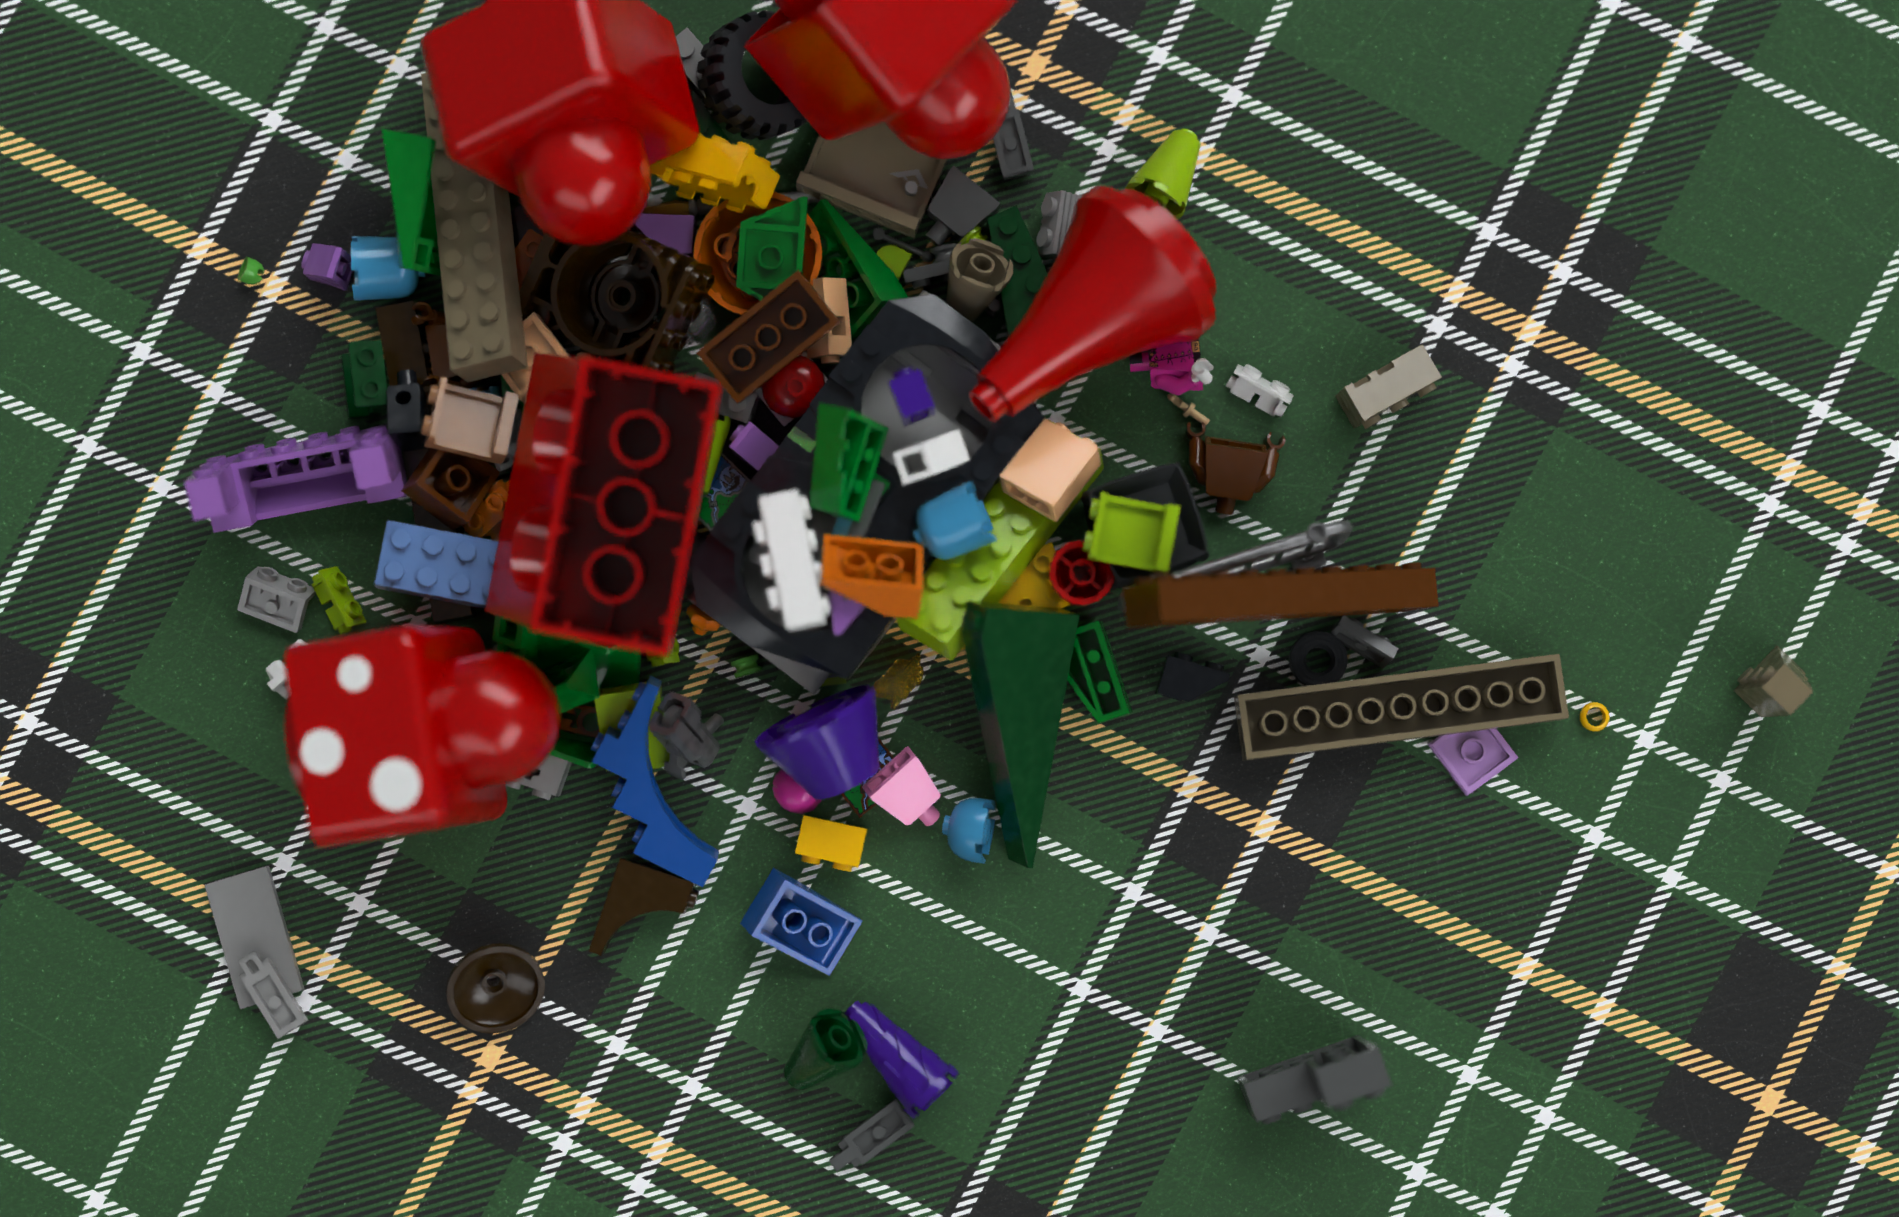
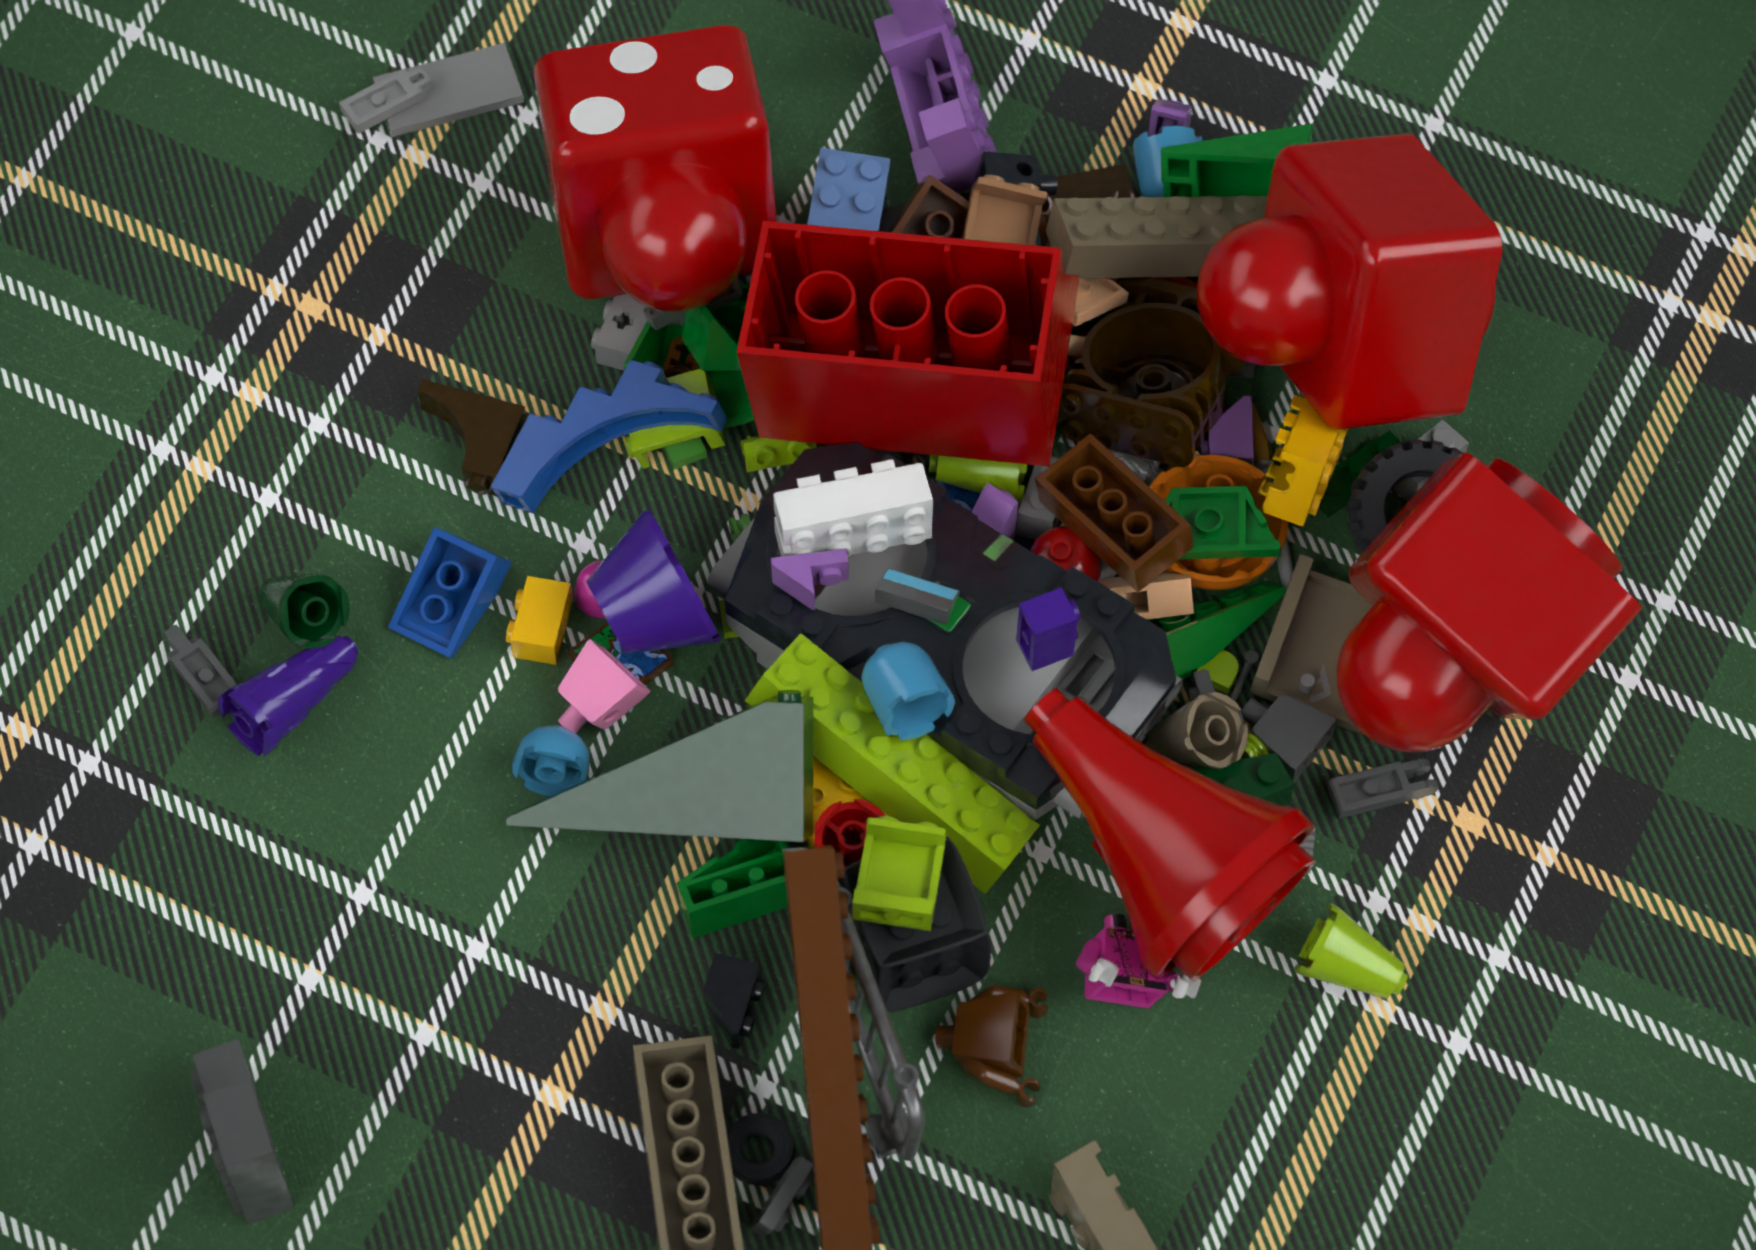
camera: 90 degrees right, 25 degrees down
light grey bracket [237,566,316,633] -> none
bright green hinge [238,257,265,285] -> none
lime hinge [311,566,367,635] -> none
dark green panel [341,340,387,419] -> none
dark brown dish [446,944,545,1033] -> none
flat silver piece [649,692,724,780] -> none
green wedge [810,403,889,522] -> none
orange slope [821,534,923,619] -> none
clear yellow hinge [873,653,924,710] -> none
white slope [893,428,970,485] -> none
light nougat brick [999,418,1101,522] -> none
tan hand [1167,393,1210,426] -> none
white hinge [1226,364,1293,417] -> none

